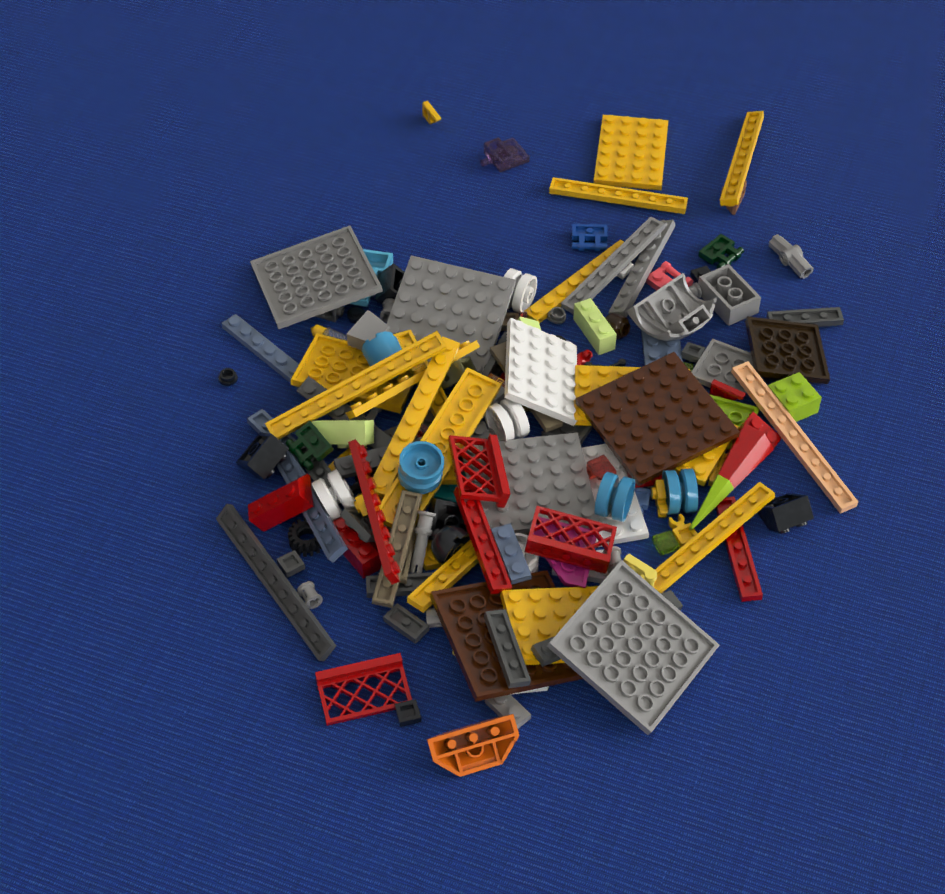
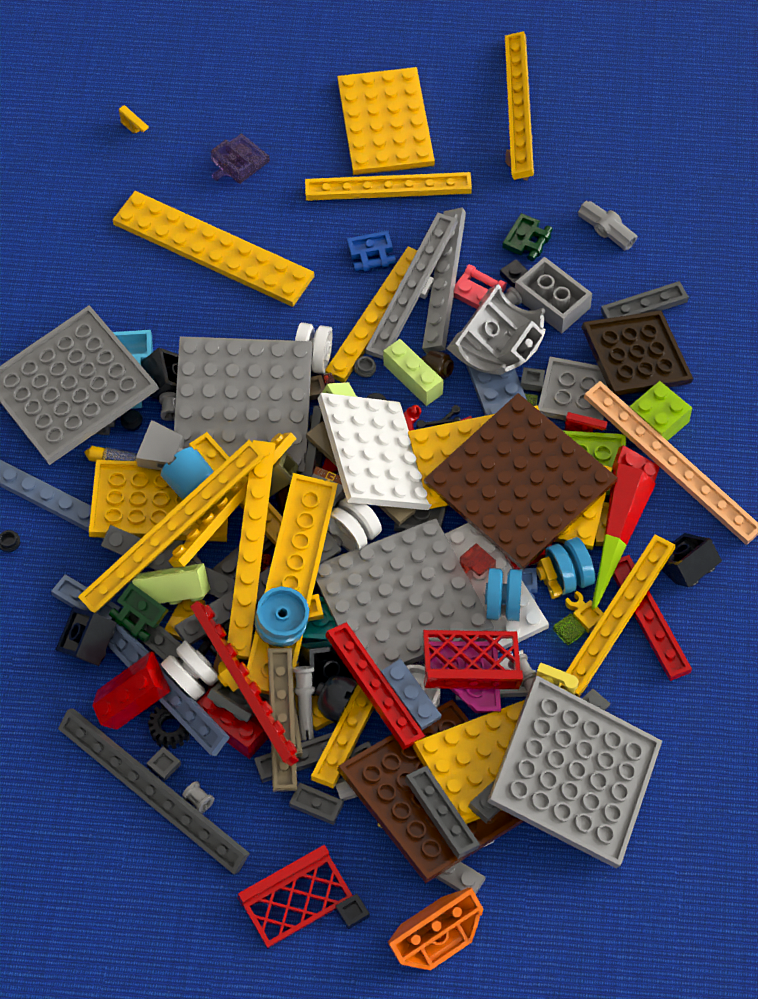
camera: 15 degrees left, 10 degrees up
red fence [448,434,511,508] -> none
none -> yellow plate [113,191,314,307]

